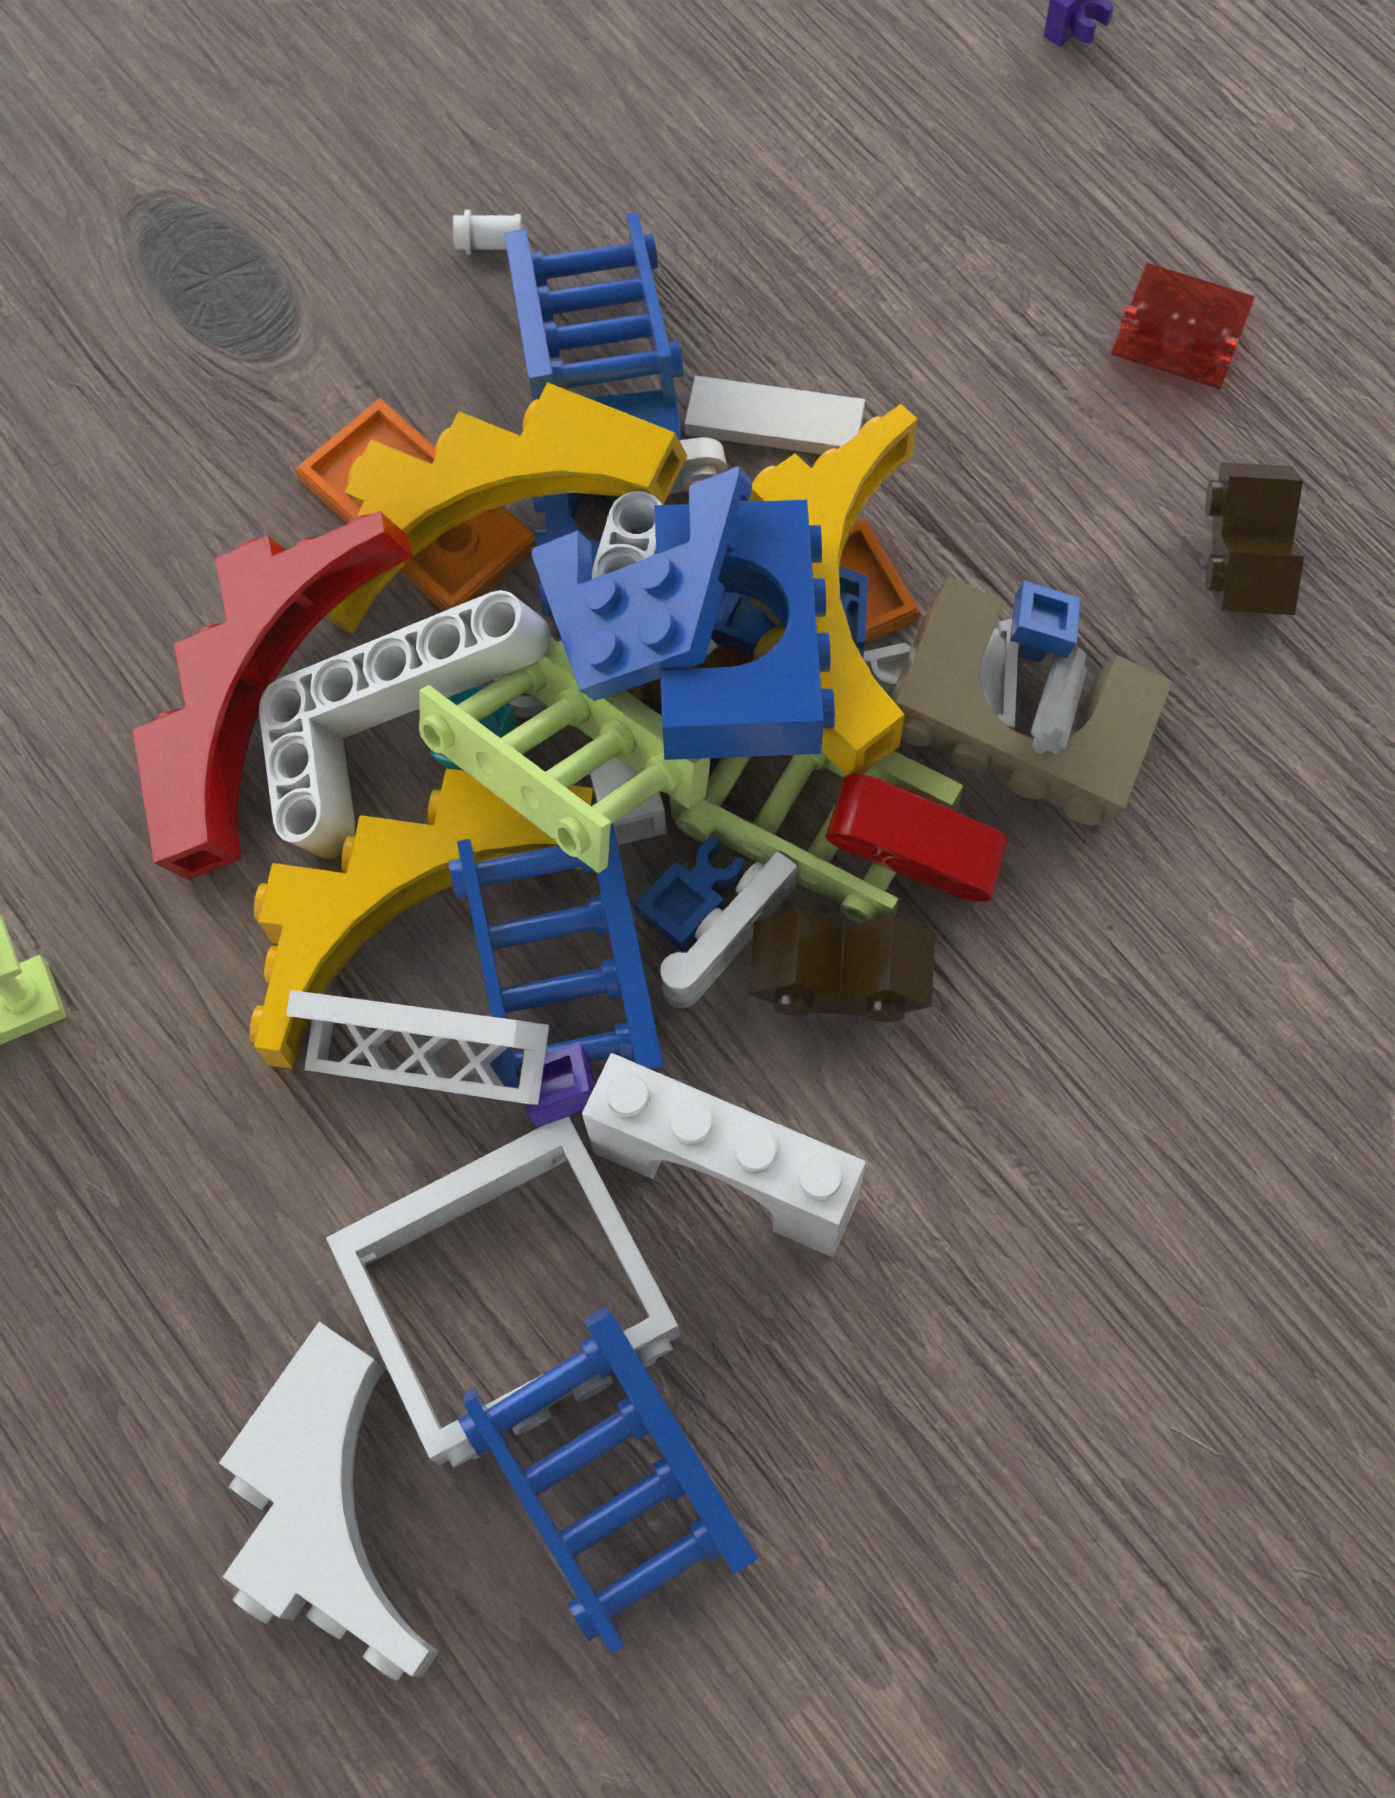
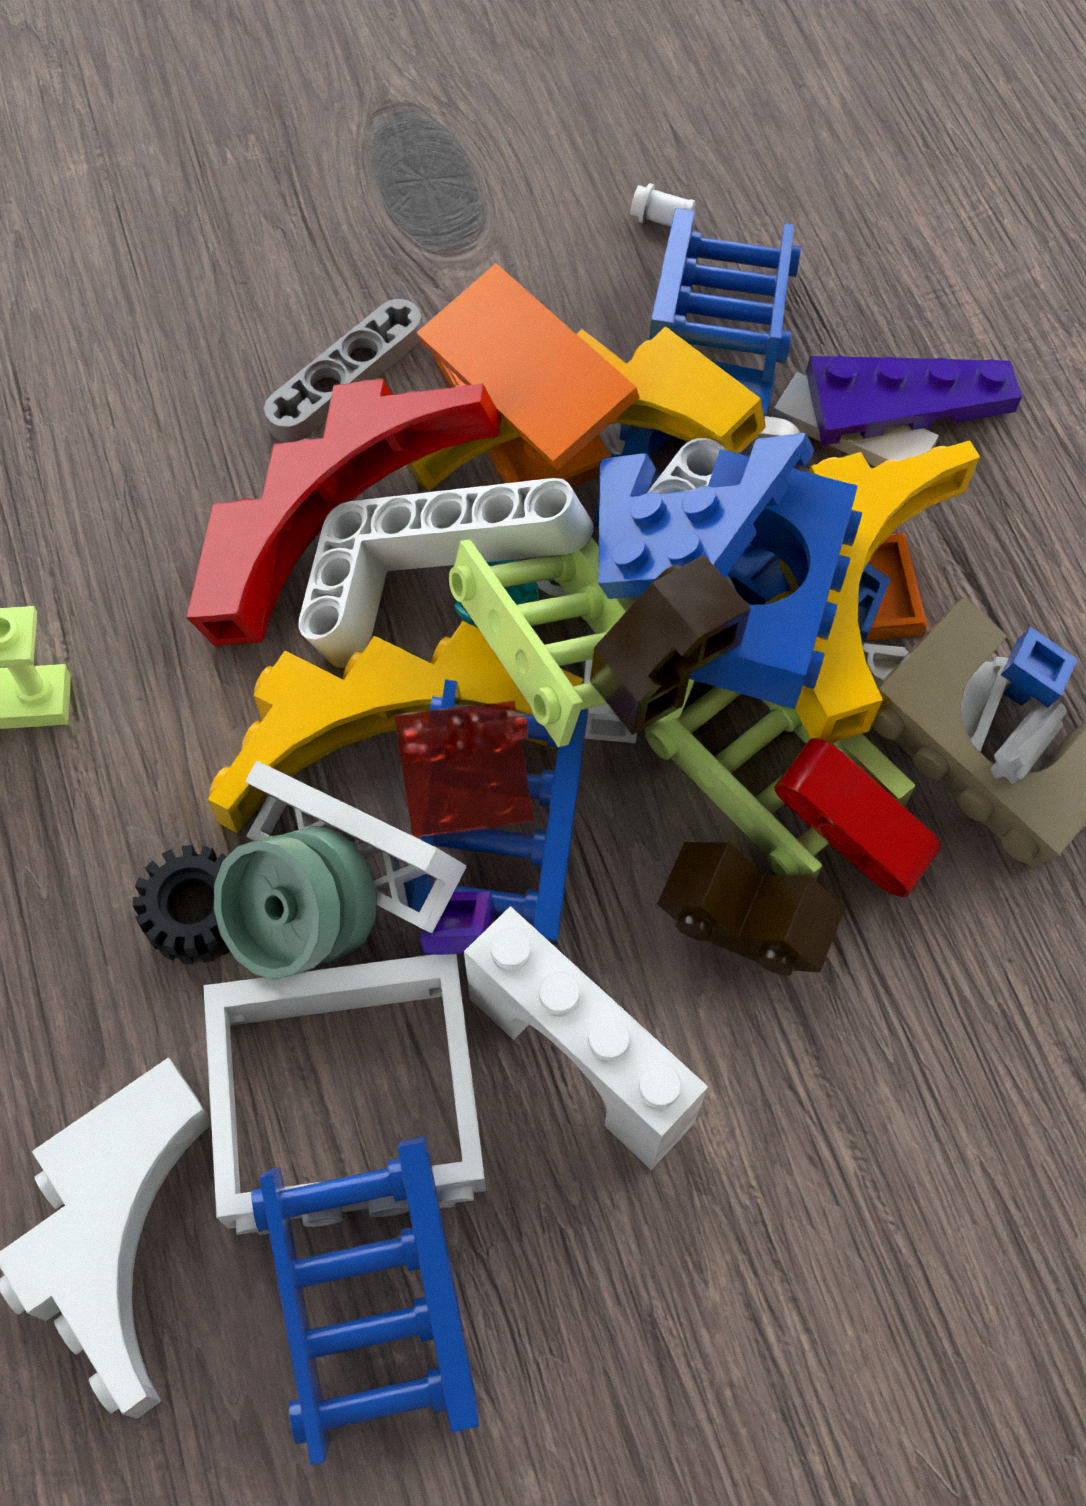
camera: 15 degrees right, 5 degrees down
blue plate [634,836,744,952] -> none
white plate [660,850,797,1009] -> none
none -> black tyre [133,845,230,964]
none -> sand green wheel [214,826,377,980]
none -> light grey beam [264,299,422,442]
none -> clear red hinge [394,701,534,837]
none -> orange tile [416,263,640,471]
none -> dark brown brick [590,555,751,735]
none -> dark purple wing [806,356,1022,446]

